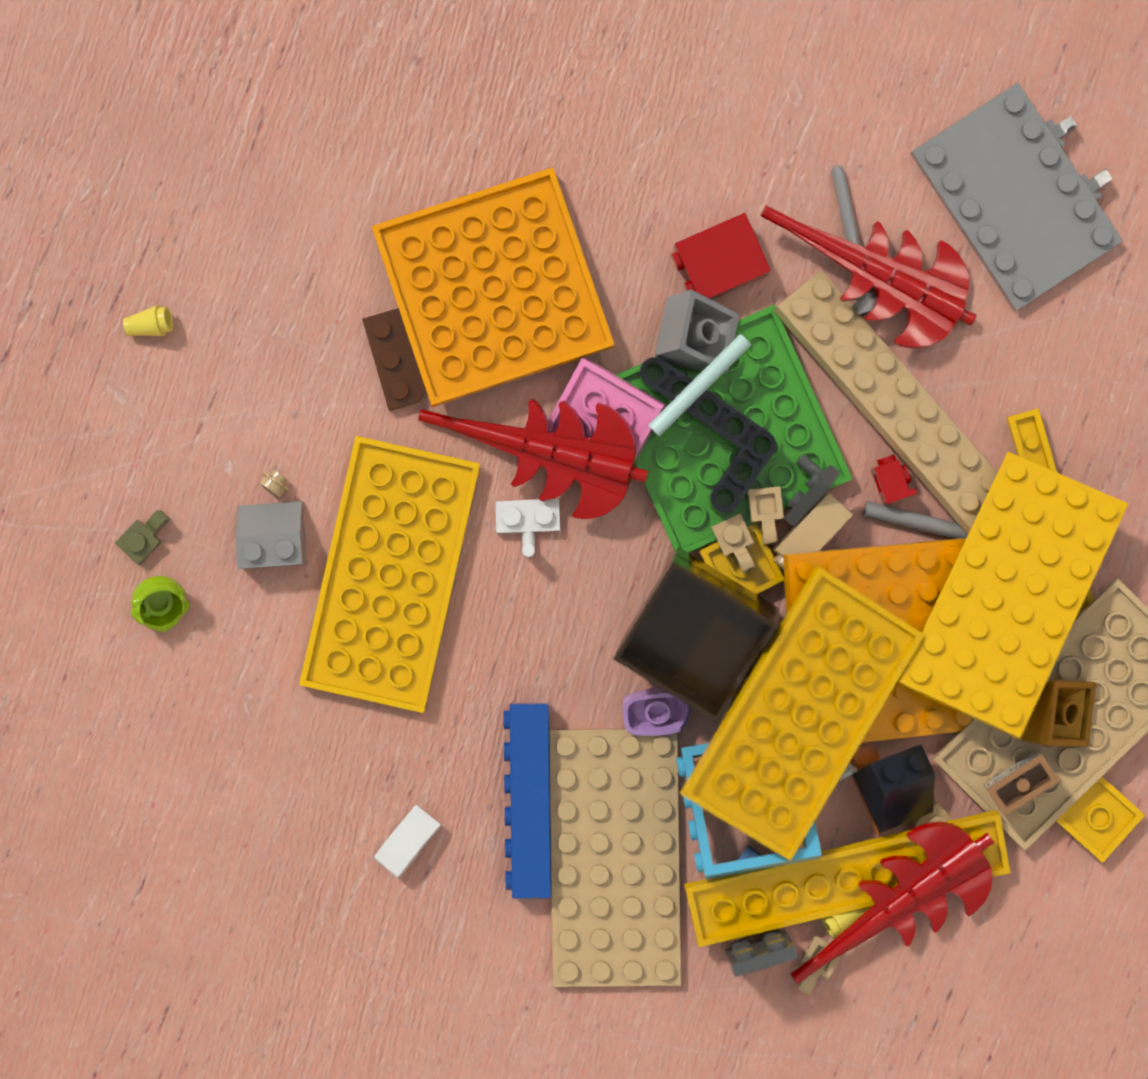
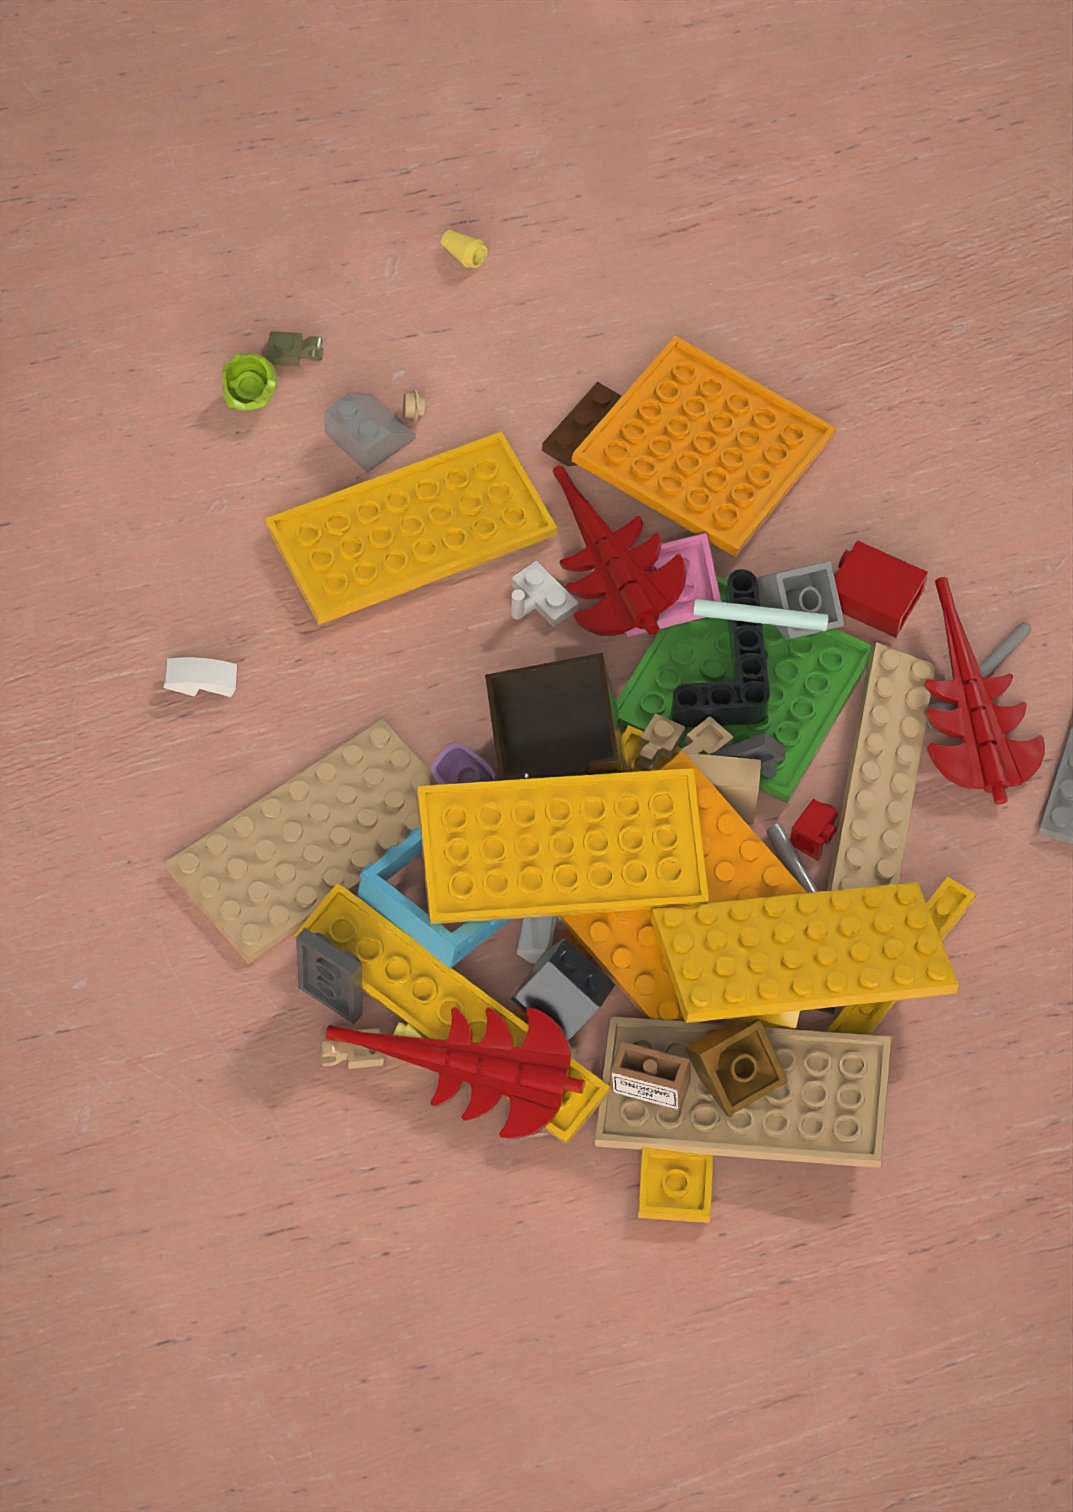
camera: 50 degrees right, 30 degrees down
blue brick [503,703,551,899] -> none

